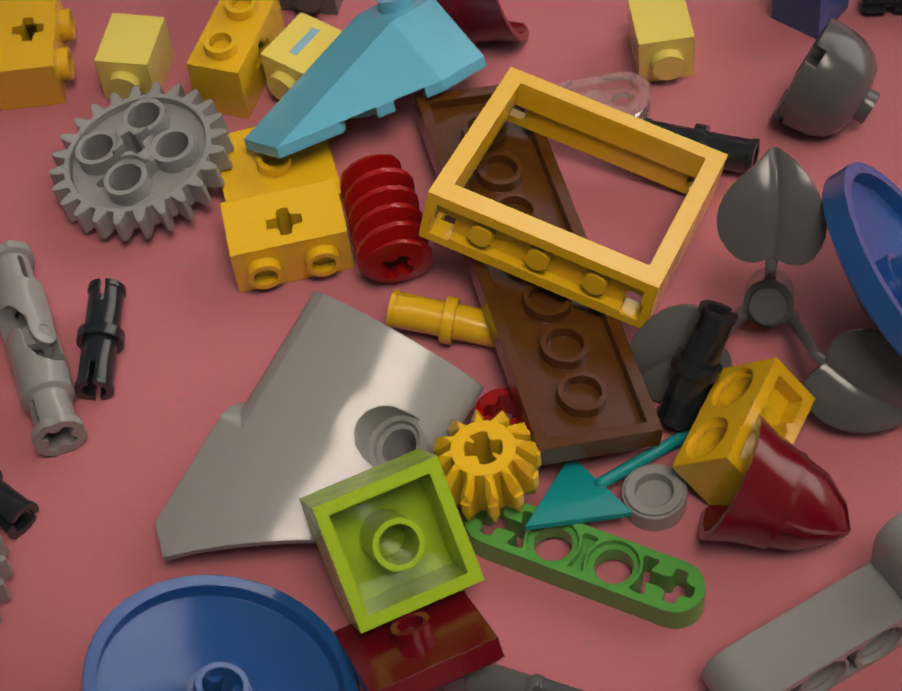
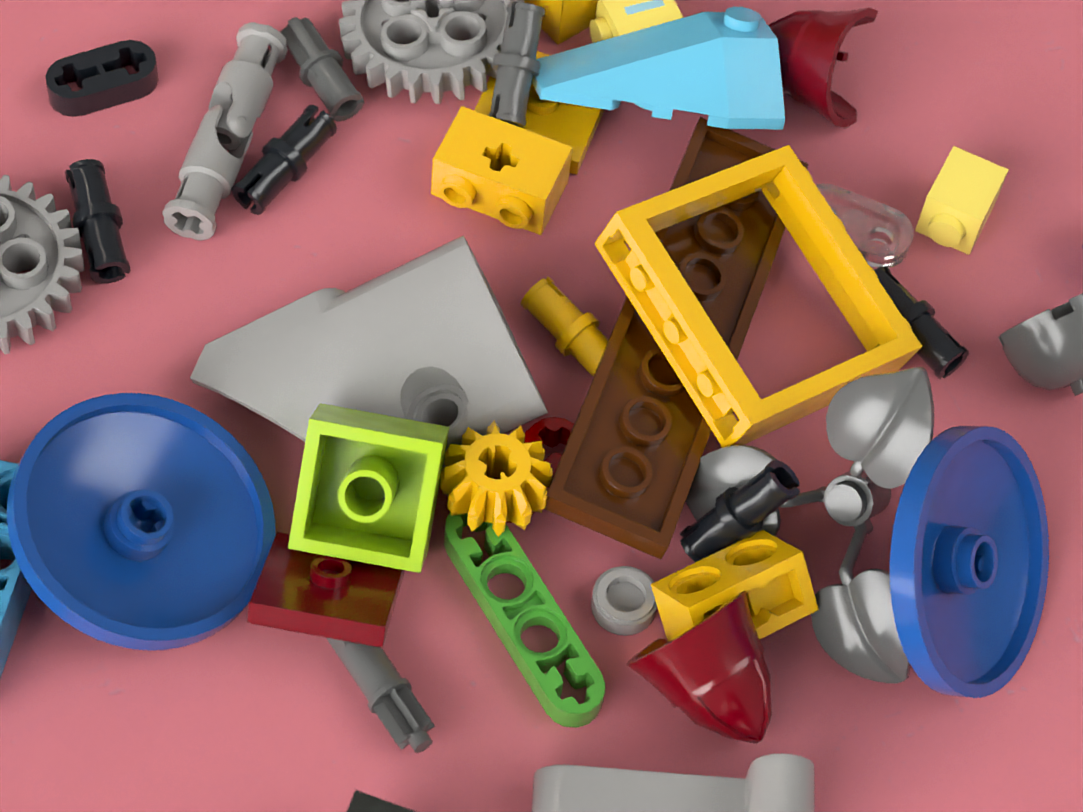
camera: 20 degrees right, 5 degrees up
red piece [339,154,433,284] -> none
teal piece [525,430,690,531] -> none
none -> dark grey axle [281,17,364,122]
none -> dark grey pin [488,2,545,128]

